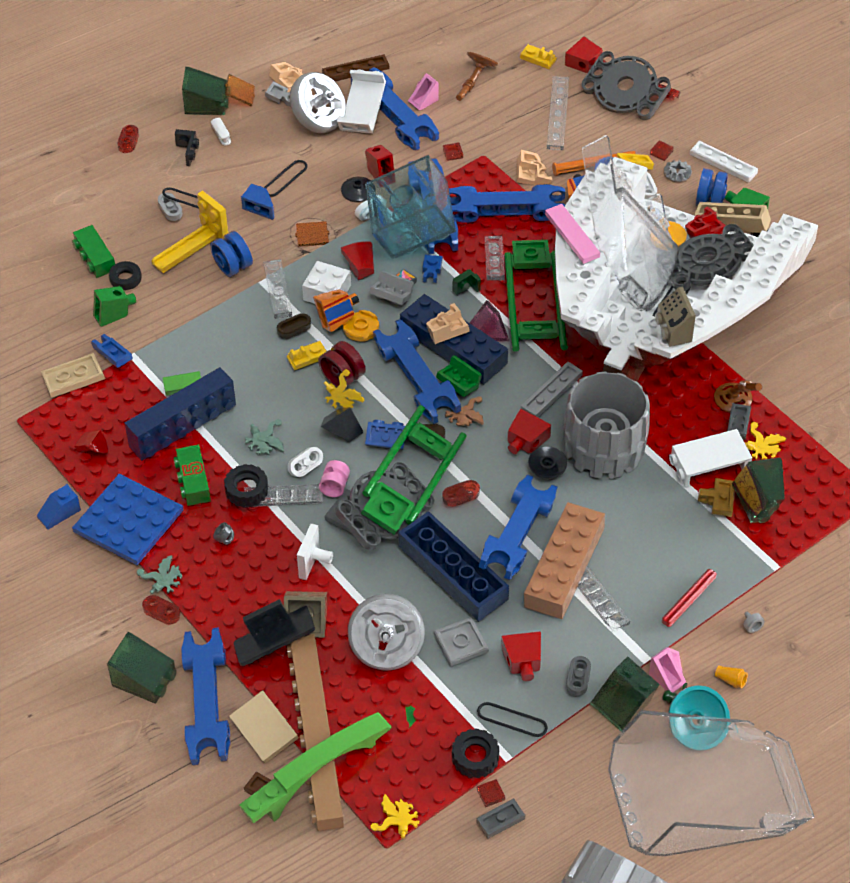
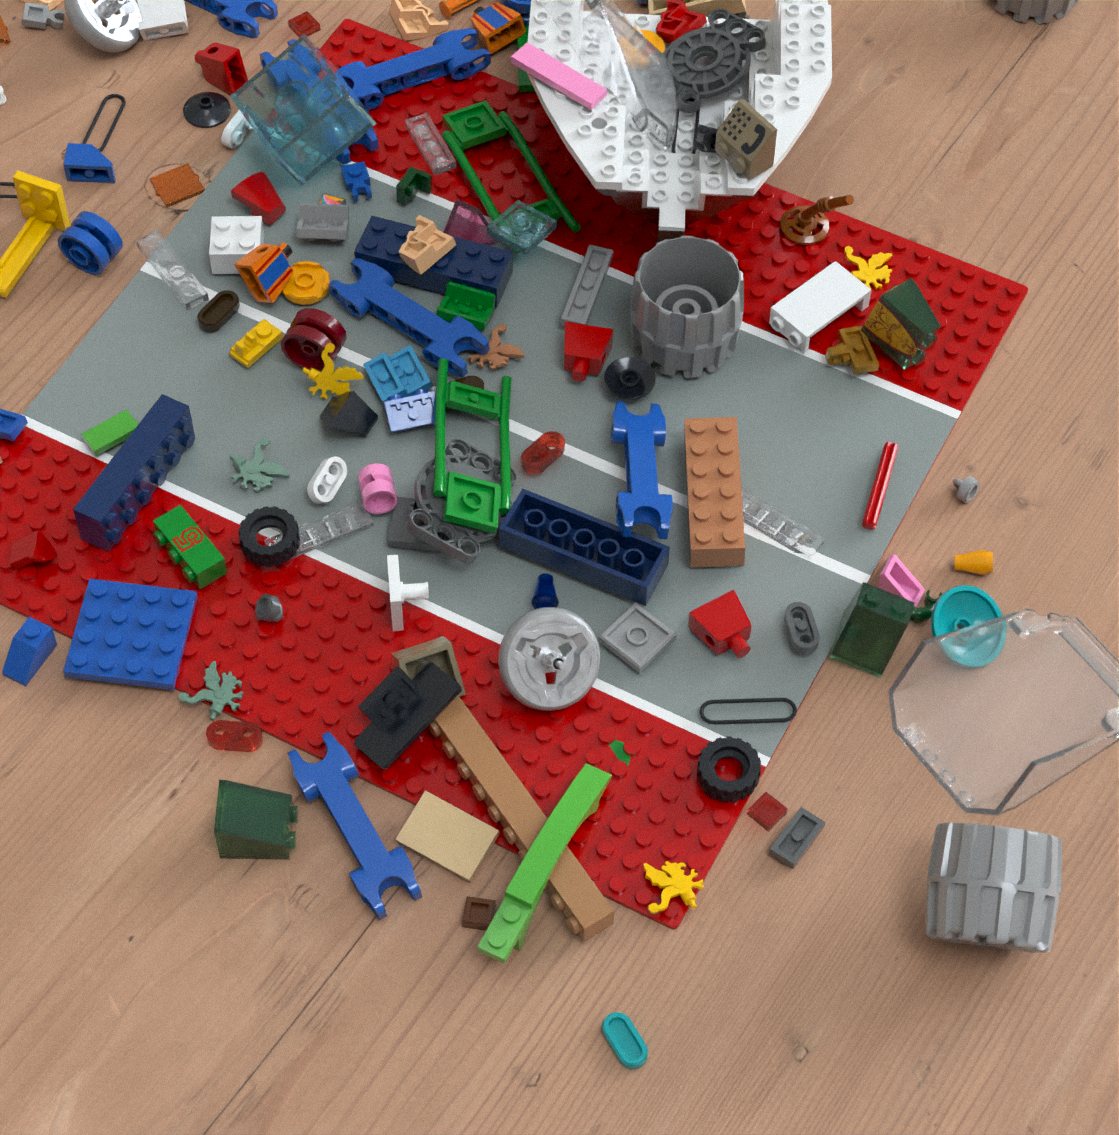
camera: 25 degrees left, 5 degrees up
dark grey plate [727,403,751,440] -> none
none -> dark azure slope [363,345,434,403]
none -> clear light blue plate [487,200,557,255]
none -> clear blue cone [532,573,559,609]

